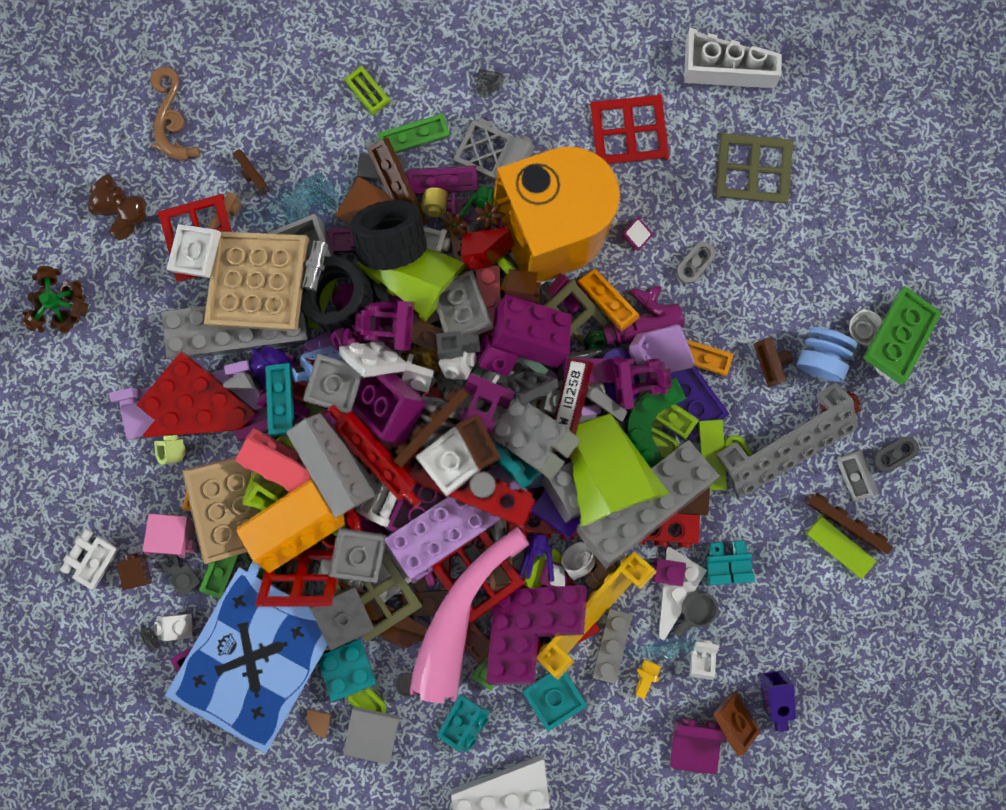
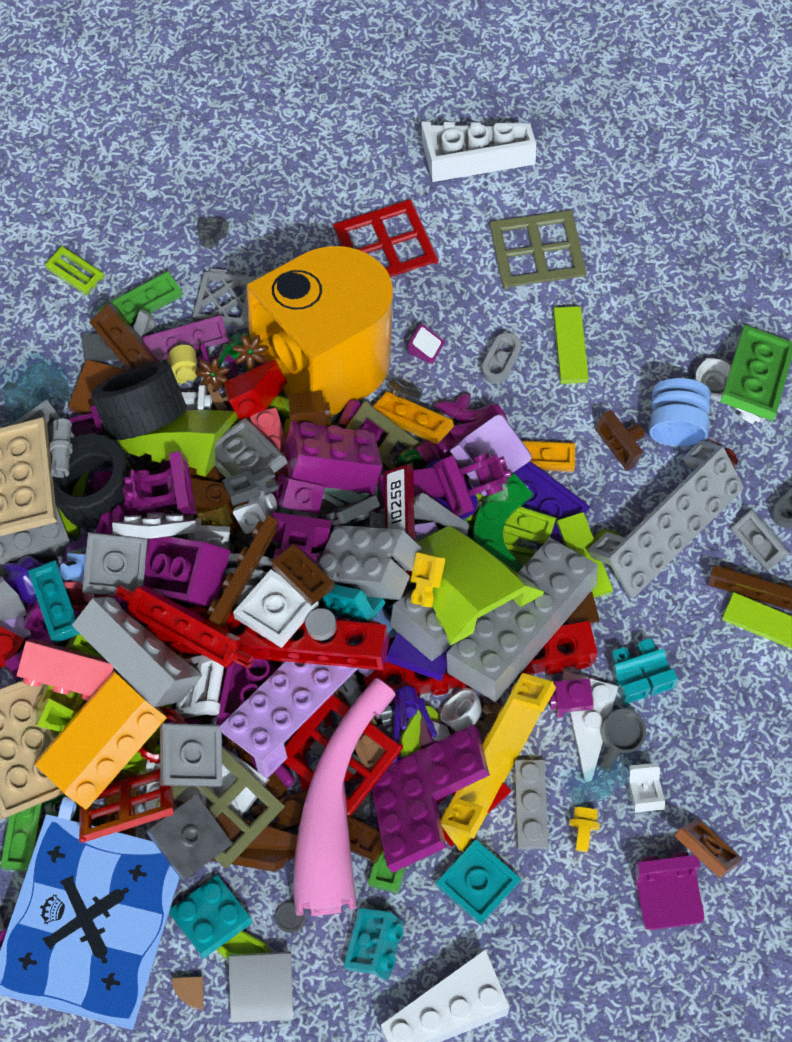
camera: 15 degrees left, 20 degrees down
dark purple torso [759,670,796,732] -> none
none -> light grey tile [133,310,156,338]
none -> clear smoke tile [387,376,423,402]
none -> yellow plate [410,552,446,608]
none -> lime tile [553,306,589,384]

